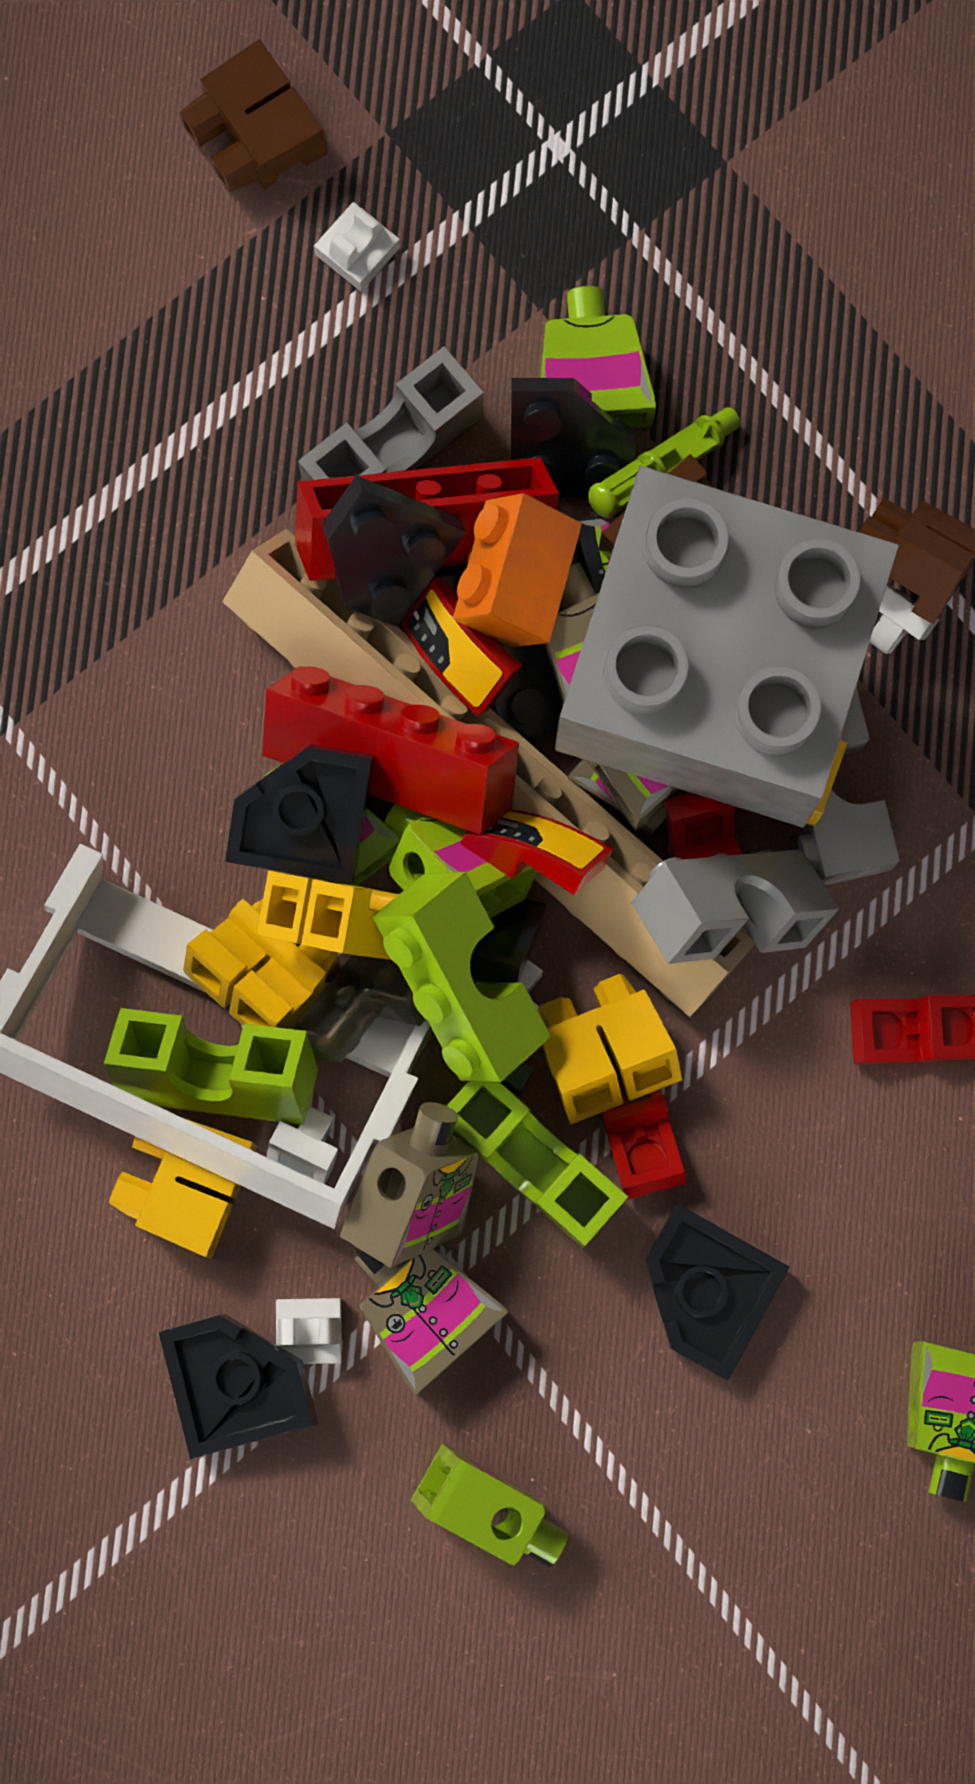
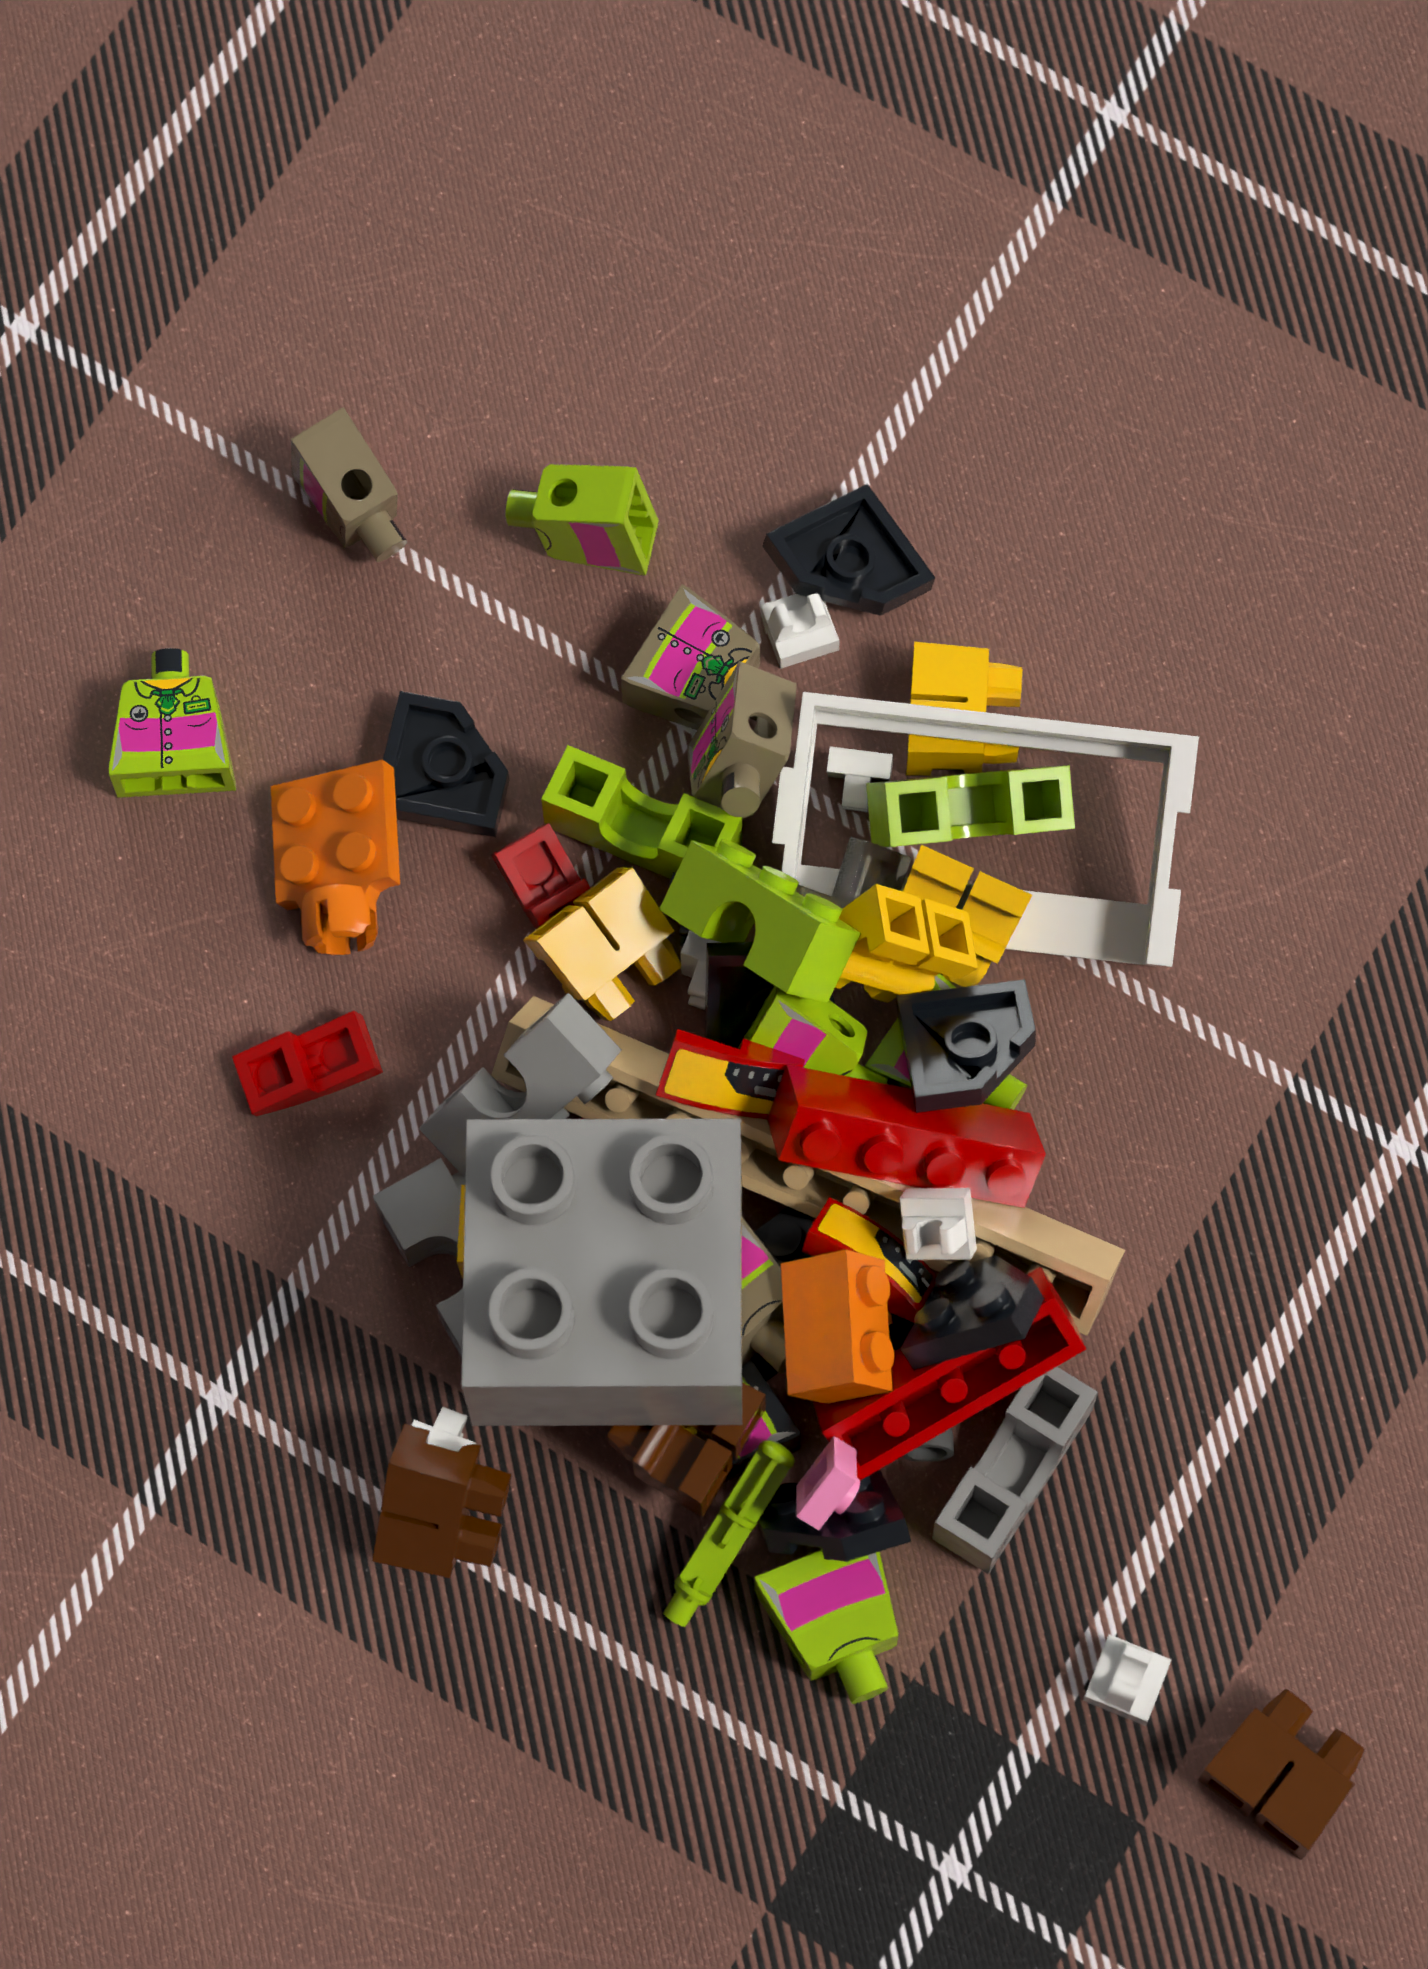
camera: 165 degrees right, 10 degrees down
none -> orange plate [271,759,400,955]
none -> dark tan torso [291,407,407,562]
none -> bright pink plate [796,1436,860,1530]
none -> white tile [900,1188,977,1260]

